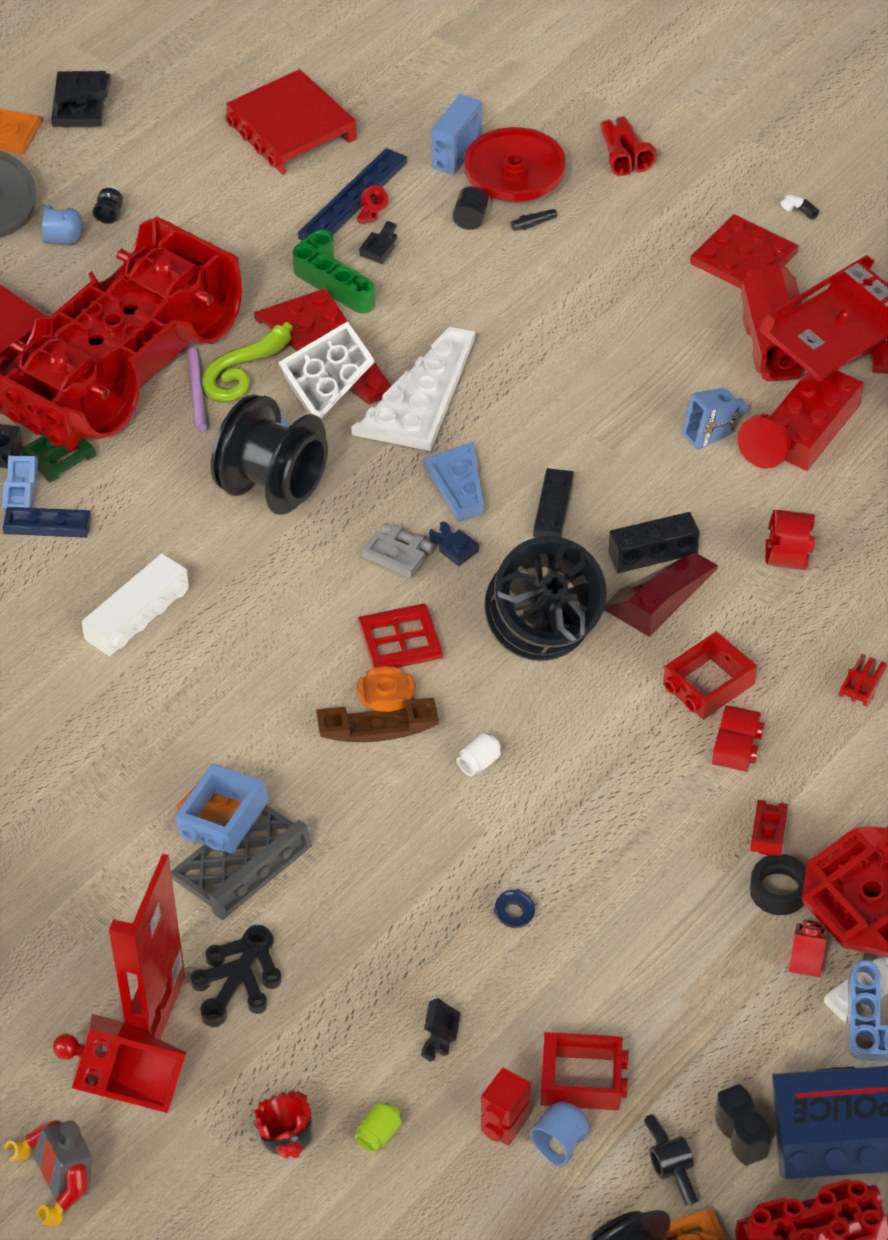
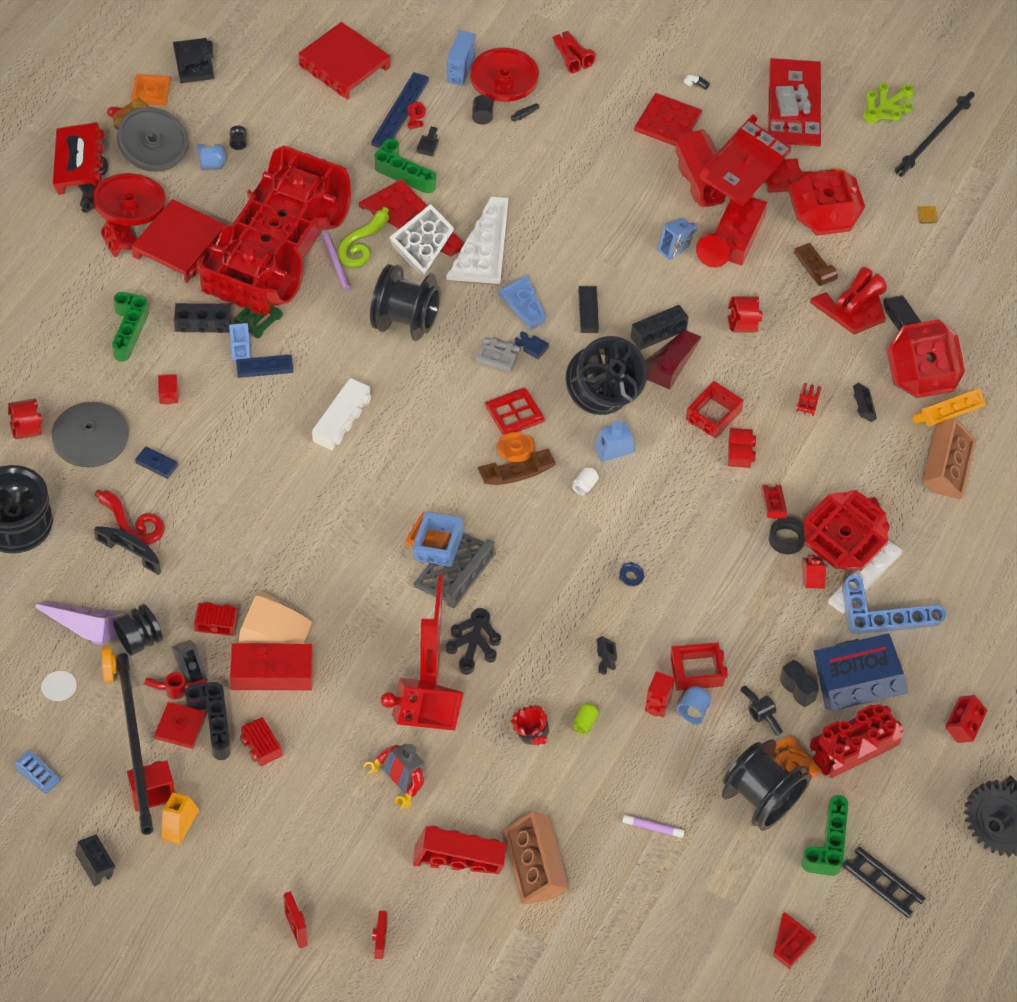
camera: 15 degrees left, 5 degrees up
none -> medium blue torso [595,421,635,462]

